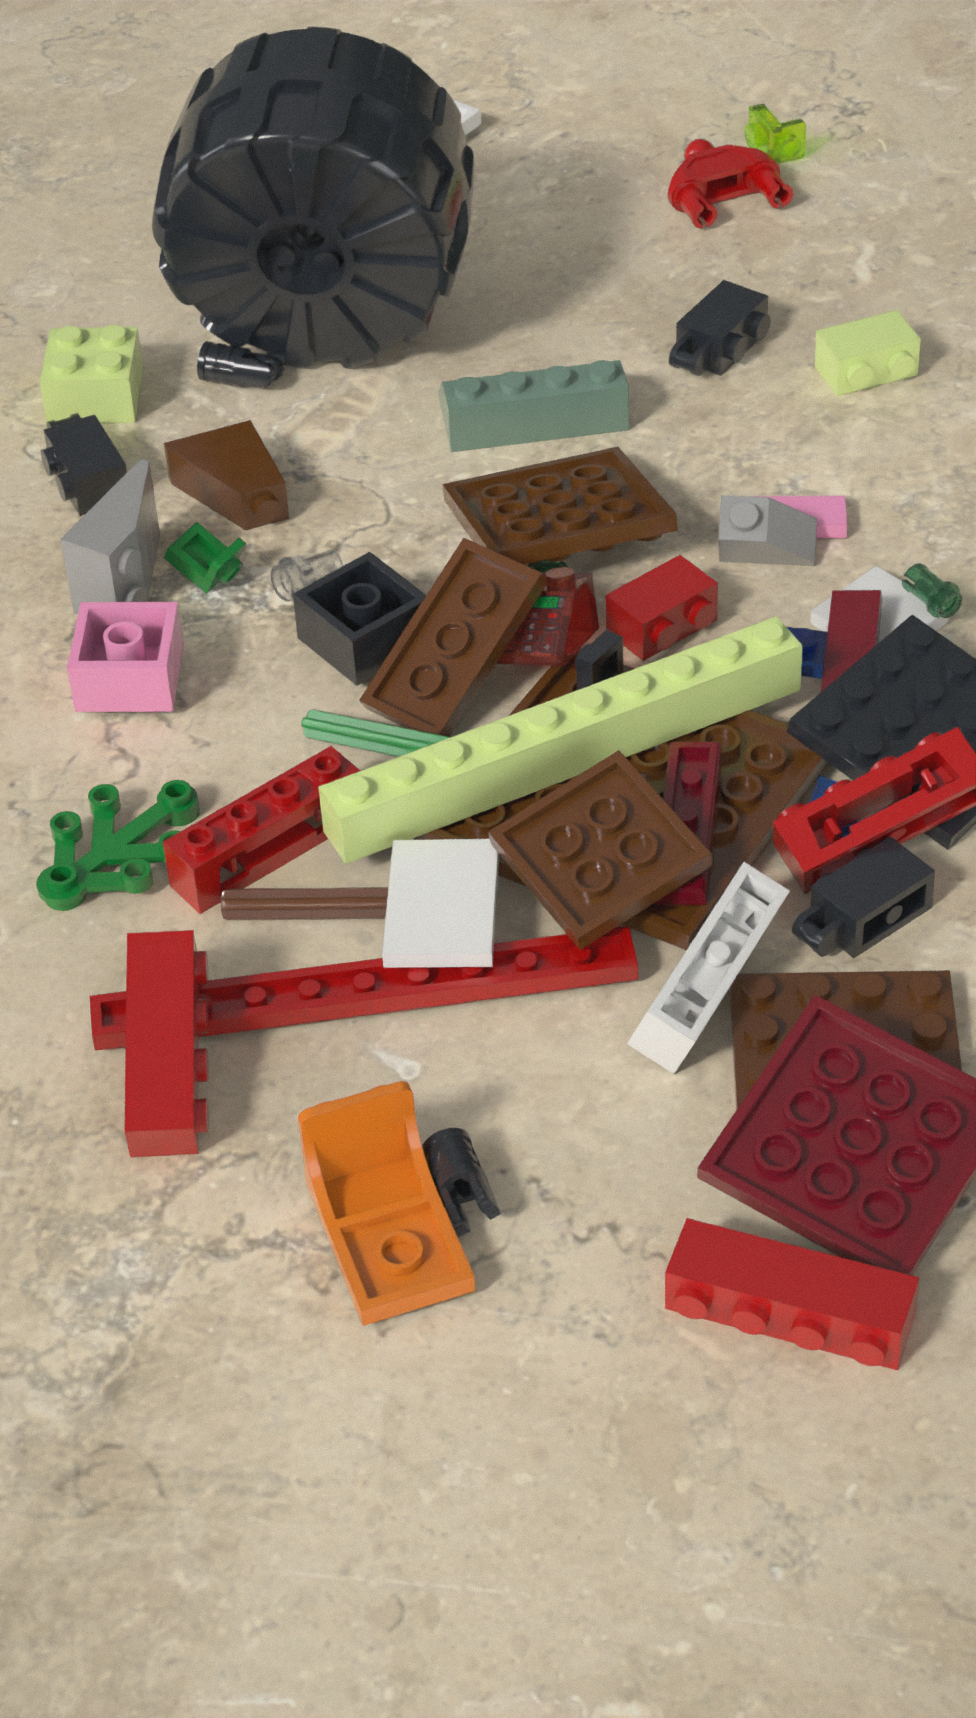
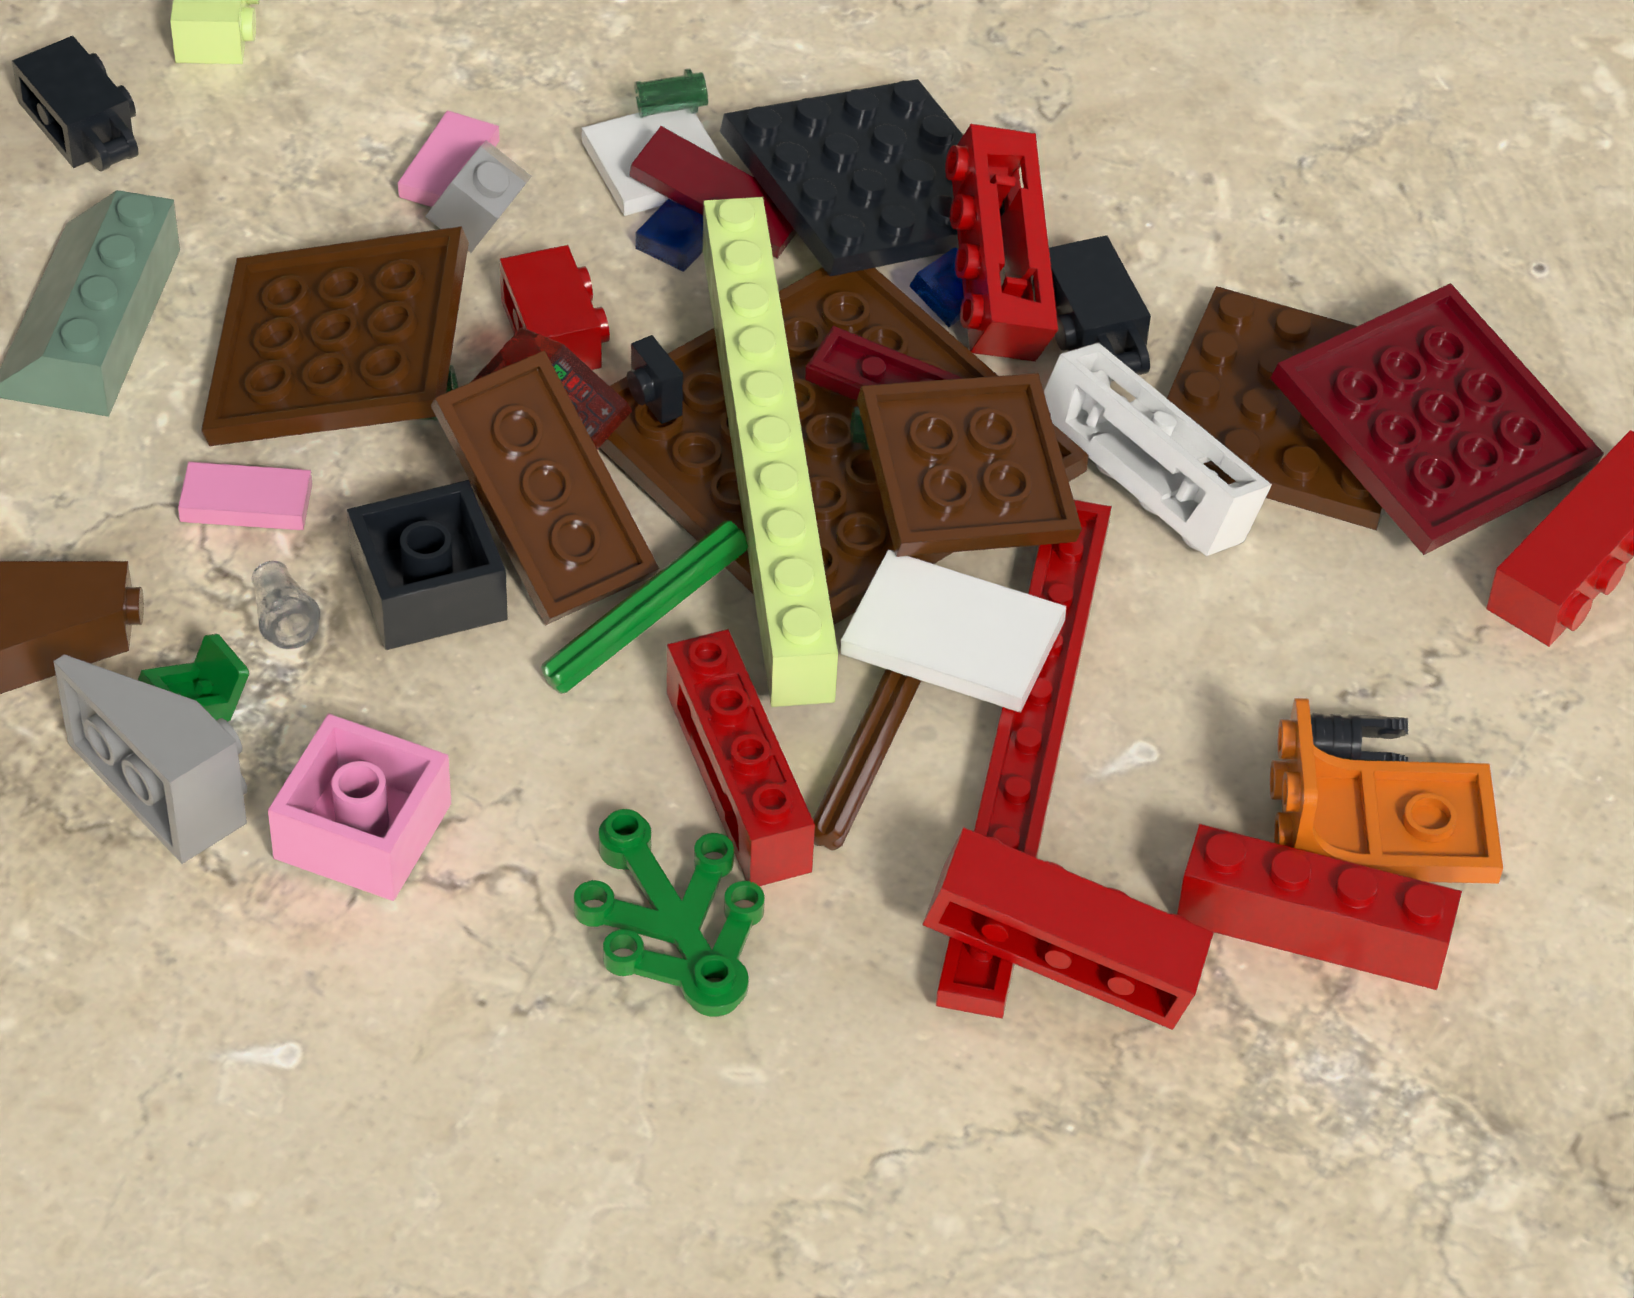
camera: 75 degrees left, 5 degrees up
none -> bright pink tile [178,462,312,530]
none -> red brick [1177,824,1462,990]

